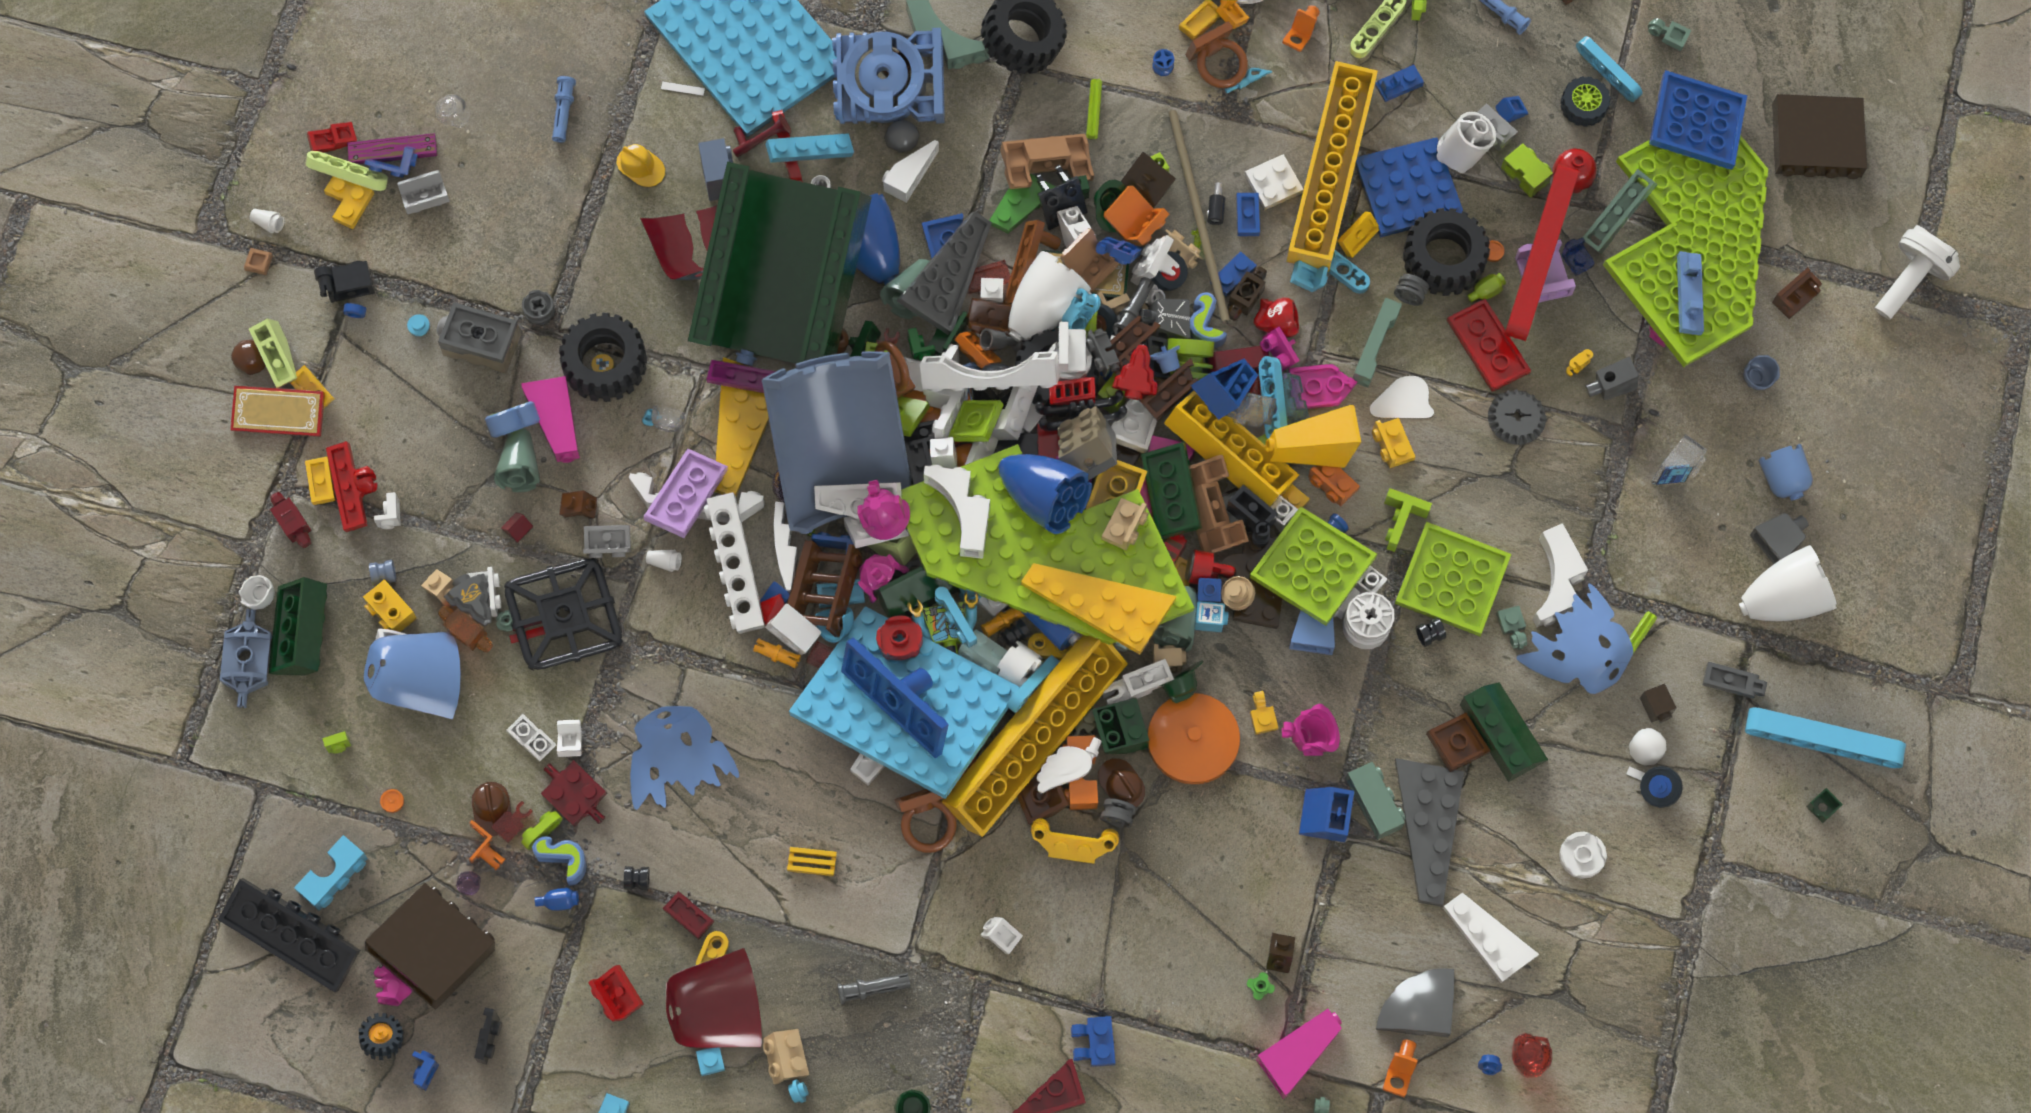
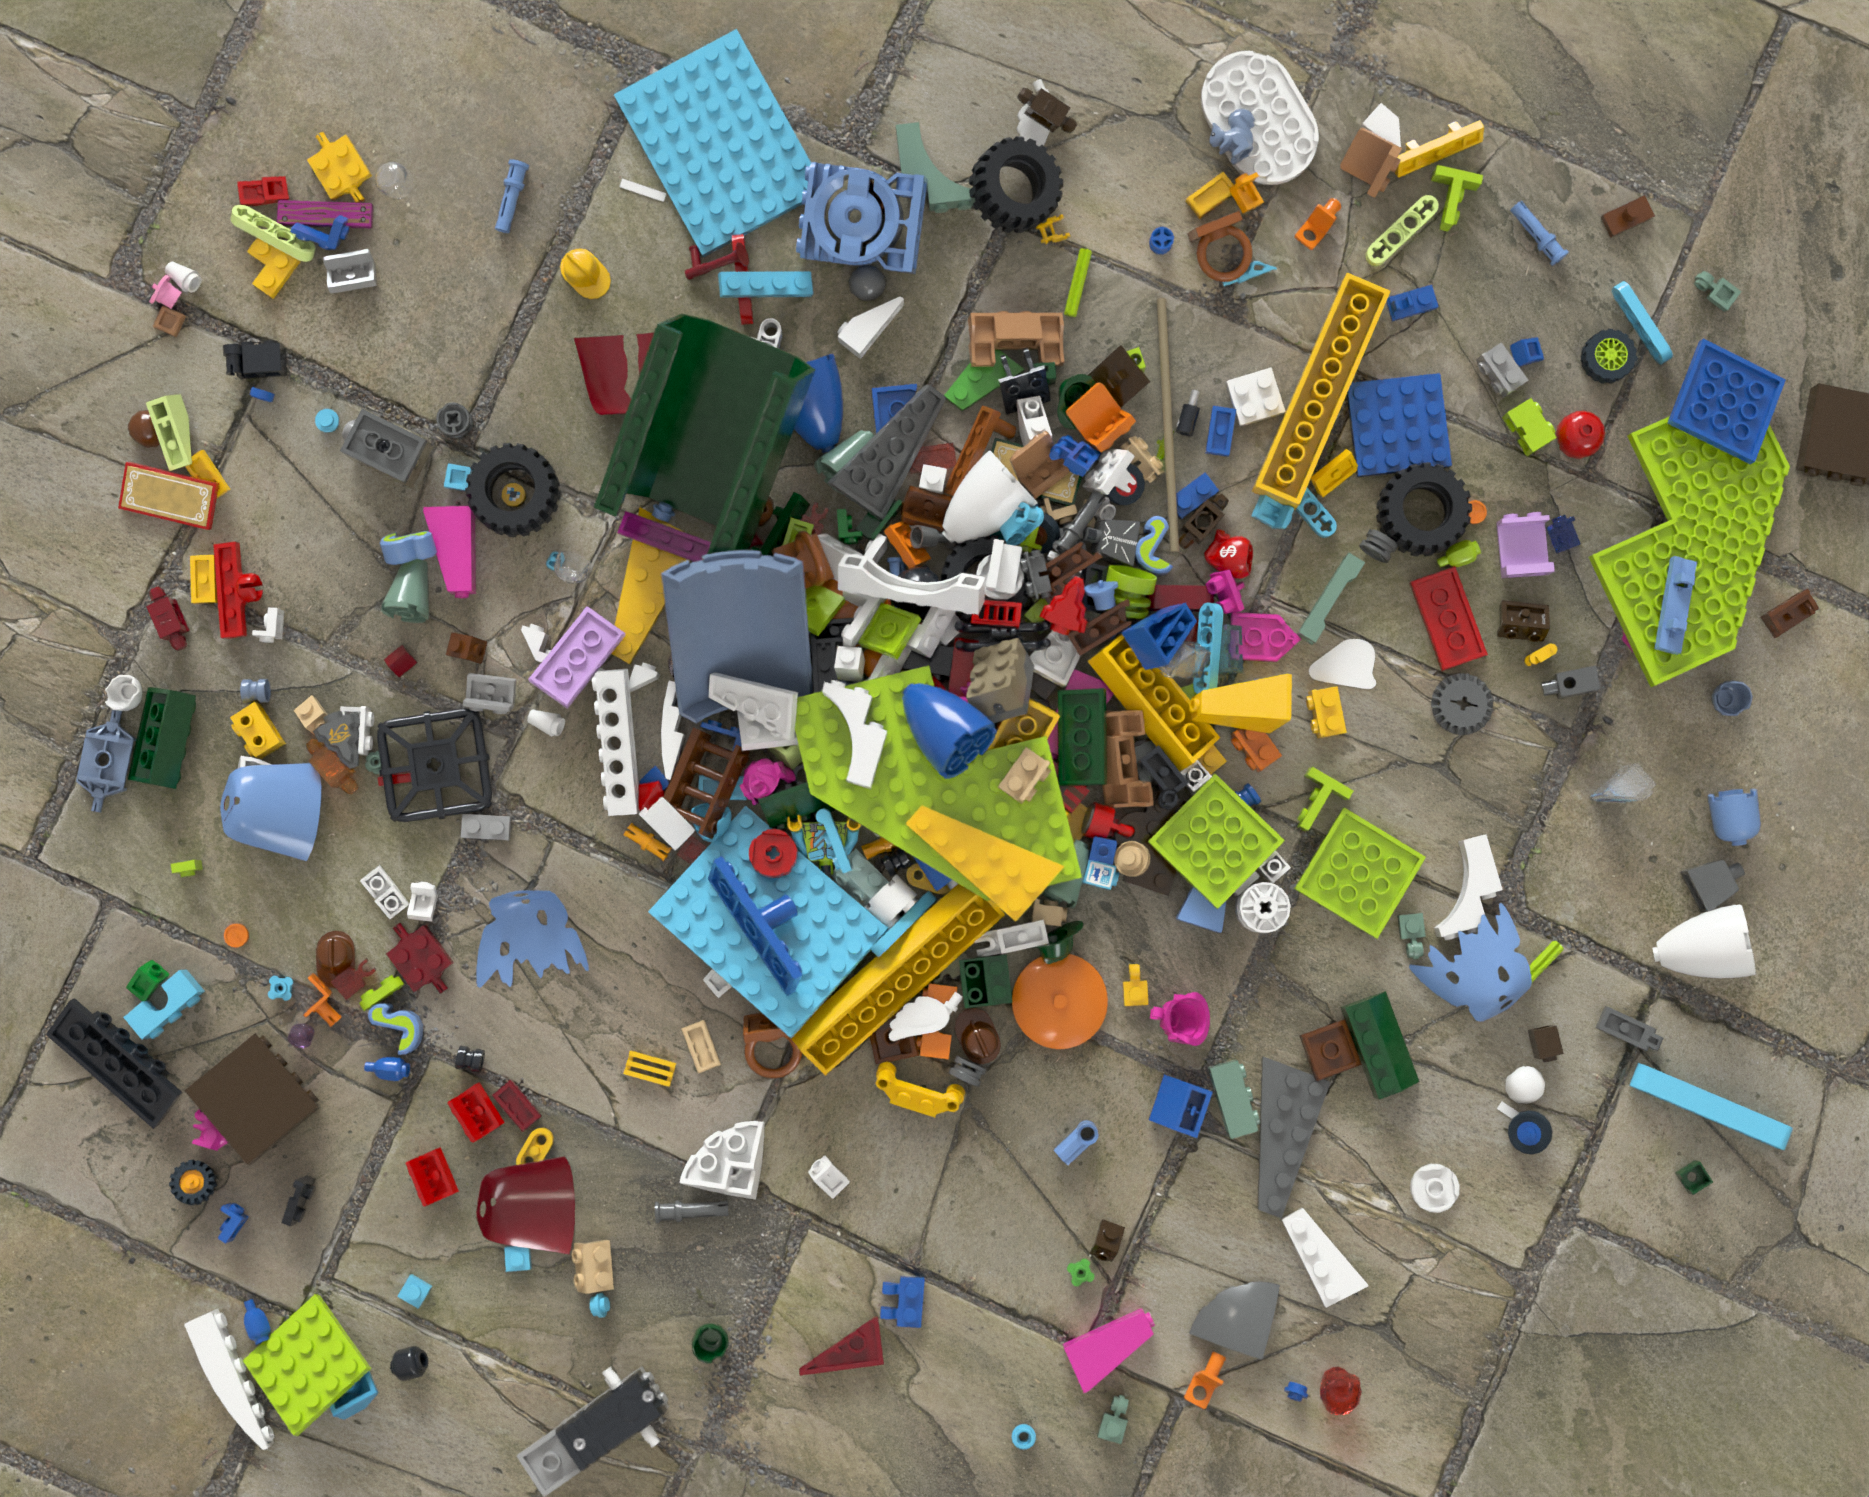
camera: 10 degrees right, 15 degrees up
sand blue brick [698,138,733,201] -> none
dark pink helmet [857,479,910,540] -> none
black wheel [1416,618,1446,647] -> none
white cylinder [1437,112,1496,173] -> none
red beam [1504,164,1579,342] -> none
sand green piece [1582,169,1657,254] -> none
none -> green bracket [126,960,169,1001]
none -> bright pink piece [149,275,182,309]
none -> medium azure plate [268,976,293,1001]
none -> yellow plate [307,132,372,203]
none -> medium azure plate [444,463,473,491]
none -> red bracket [447,1082,505,1143]
none -> light grey plate [461,814,512,841]
none -> white brick [679,1121,765,1200]
none -> tan plate [681,1020,721,1074]
none -> yellow piece [1036,214,1070,244]
none -> medium blue piece [1054,1120,1098,1165]
none -> dark brown bracket [1497,600,1550,642]

